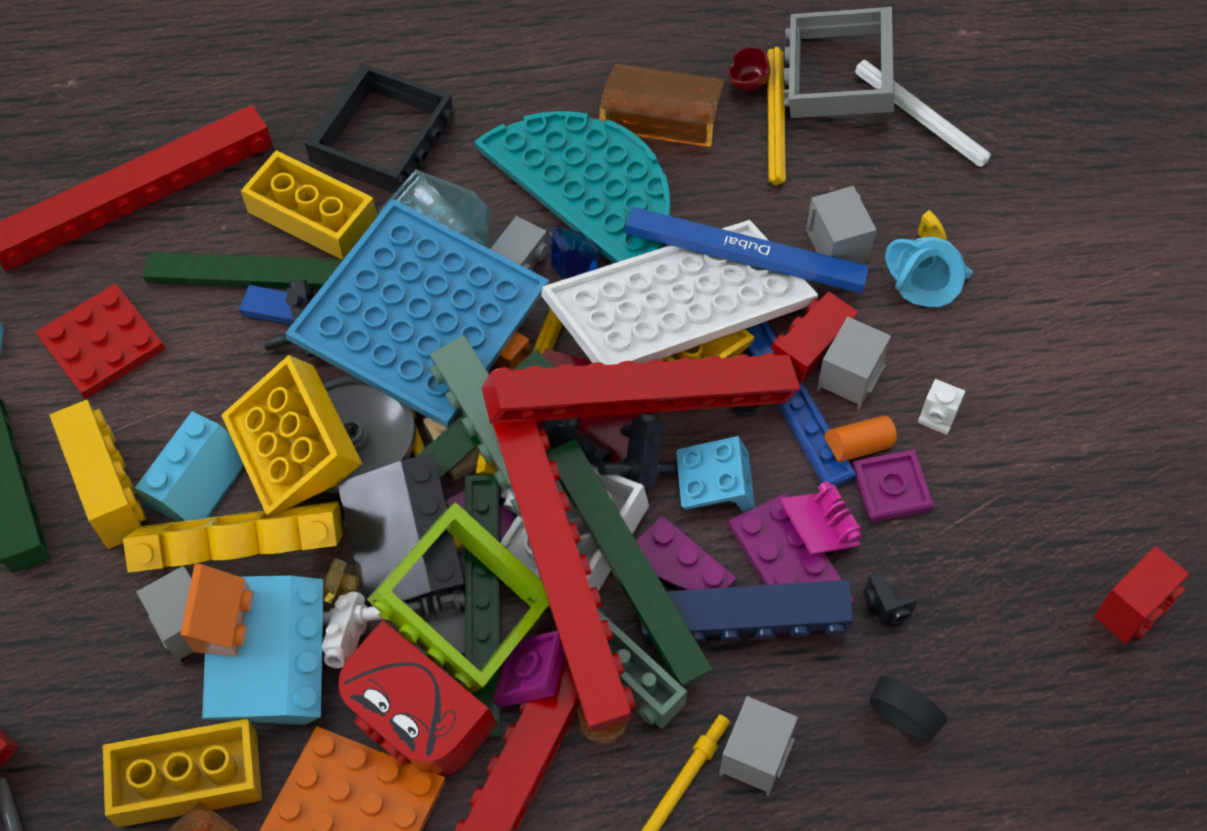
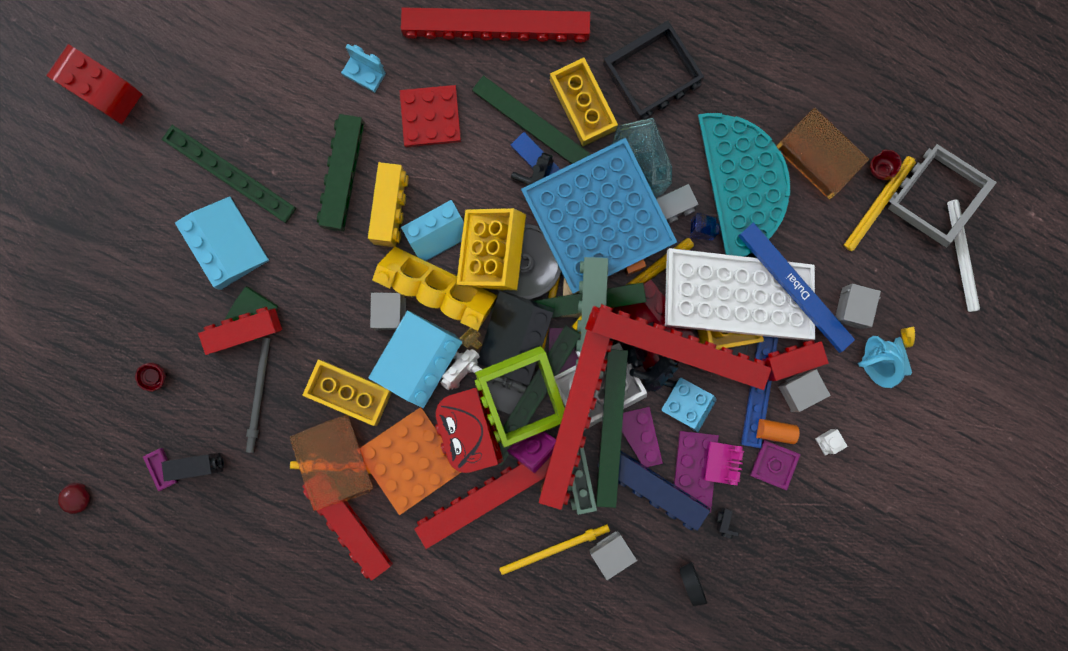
camera: 35 degrees right, 25 degrees up
orange slope [180,564,254,657] -> none
red brick [1094,546,1189,644] -> none

